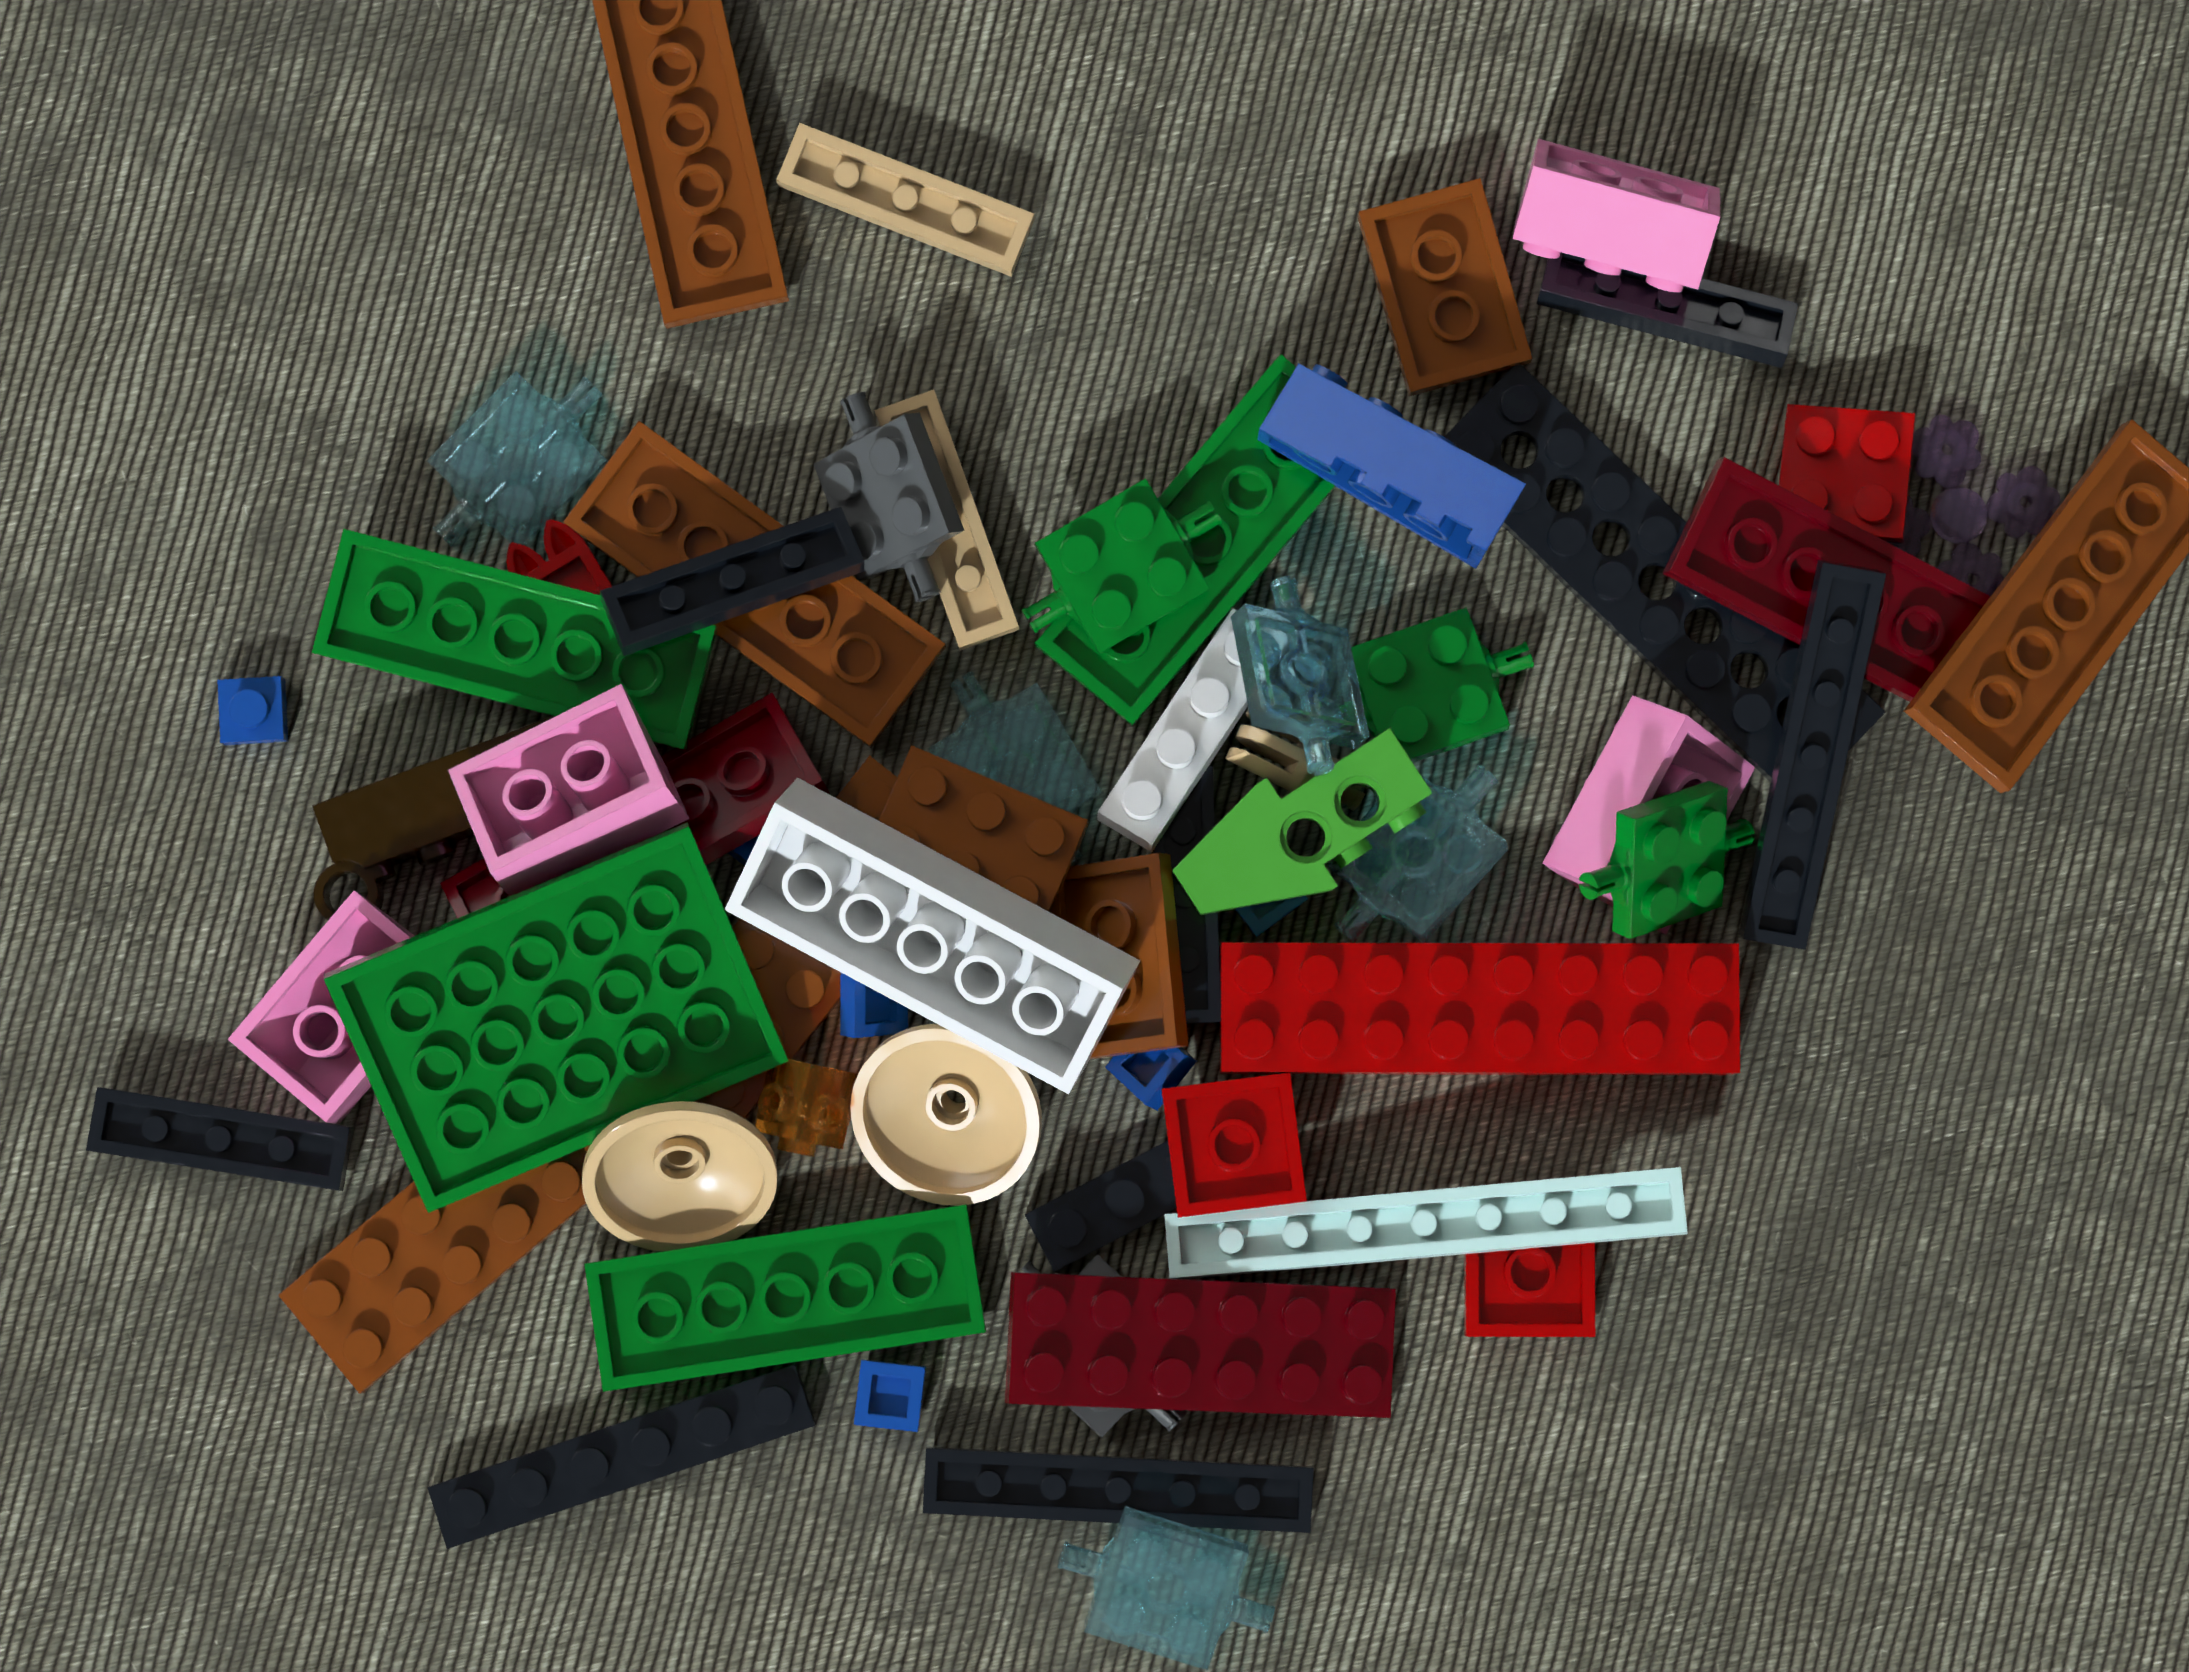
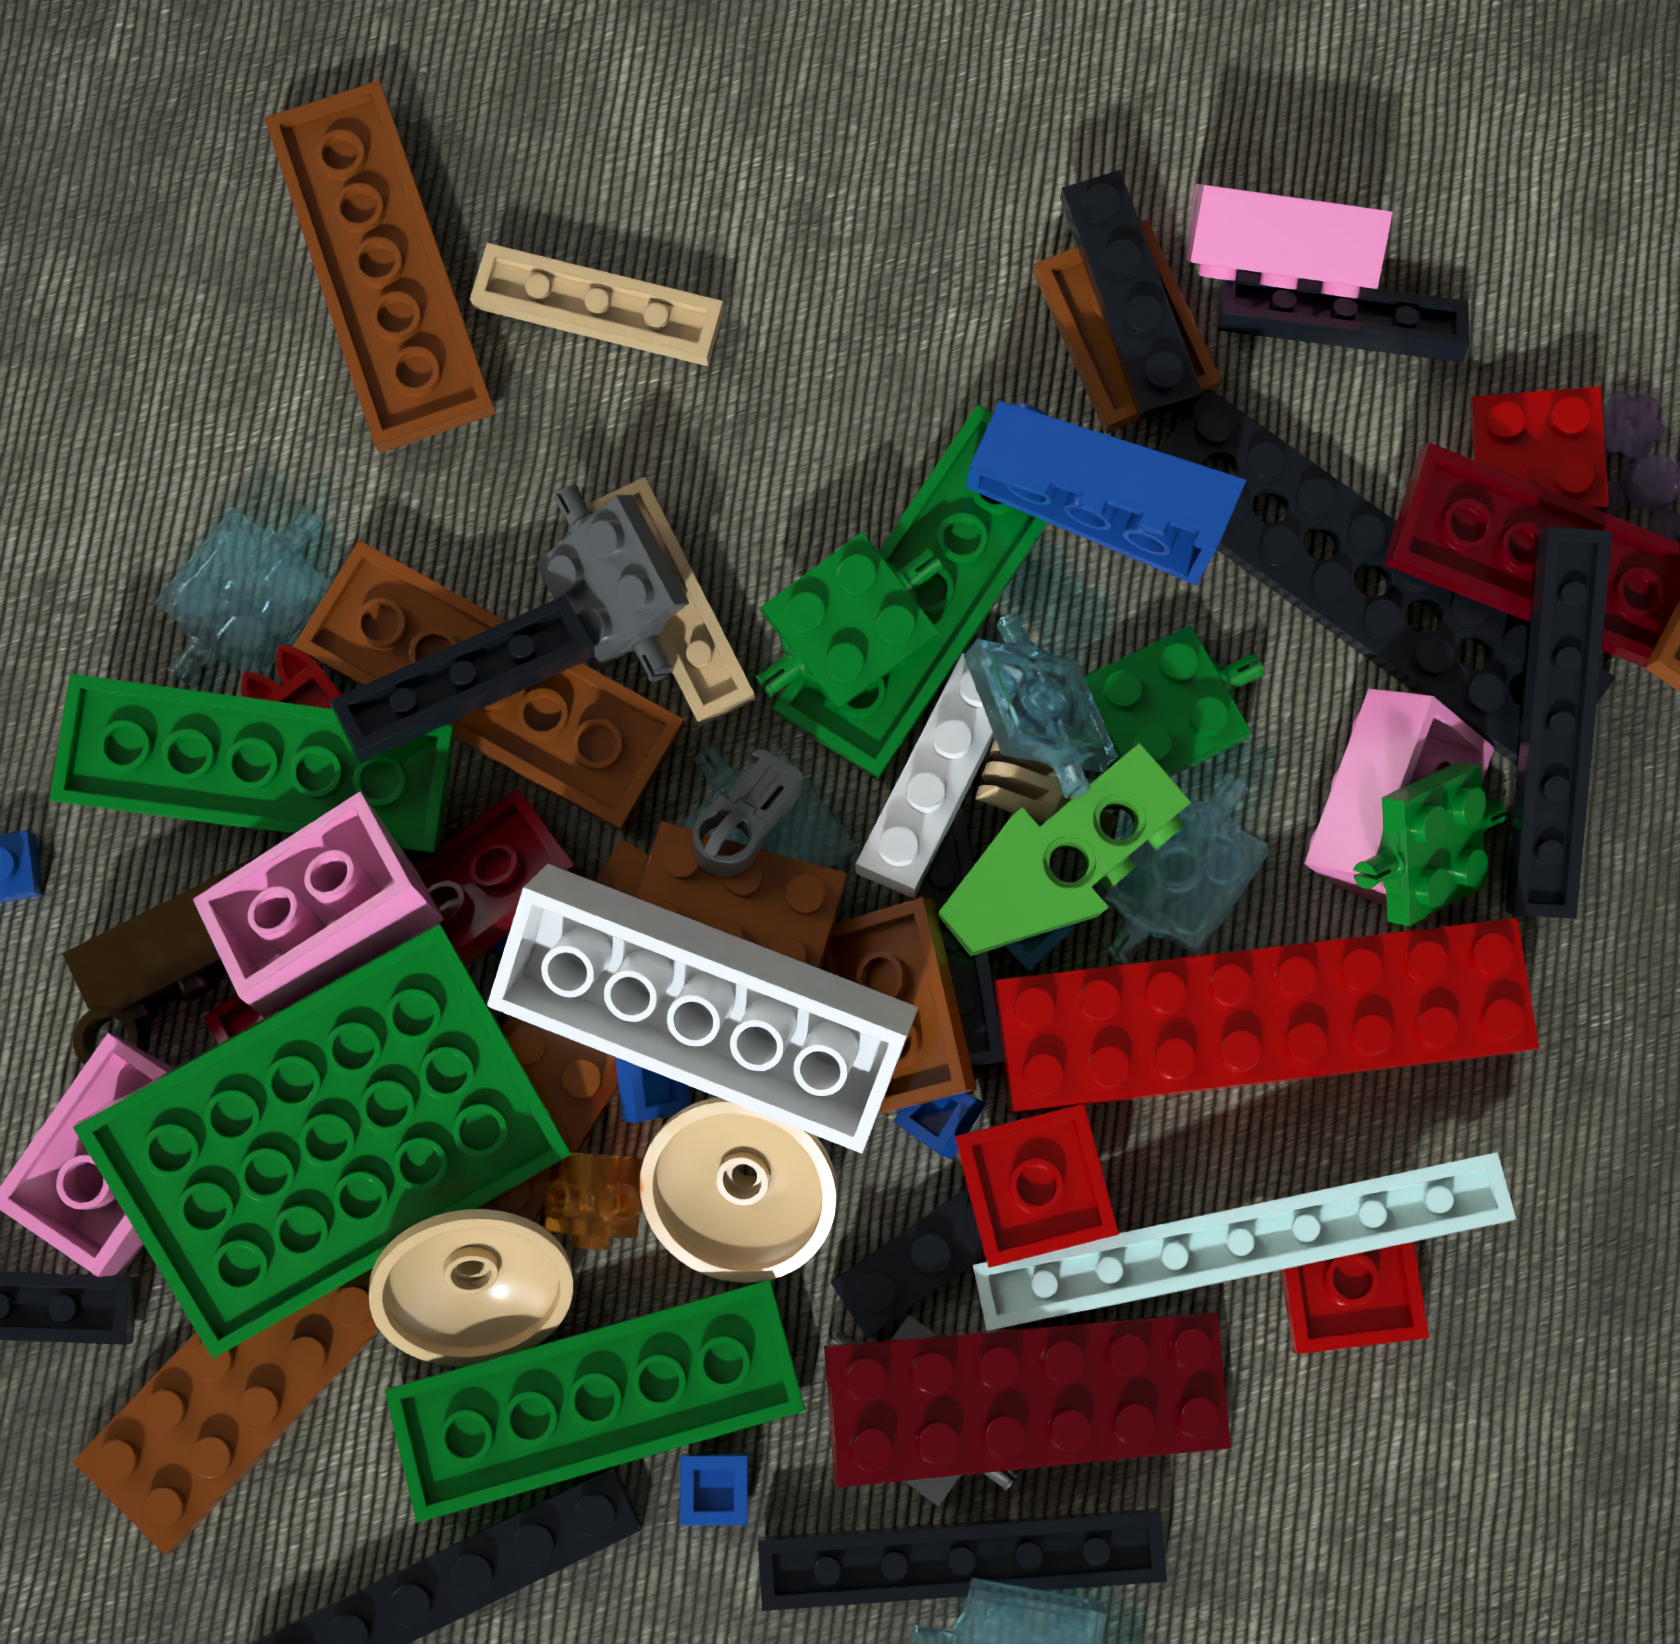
camera: 10 degrees left, 5 degrees down
none -> dark grey piece [693,749,803,877]
none -> black plate [1060,170,1203,420]

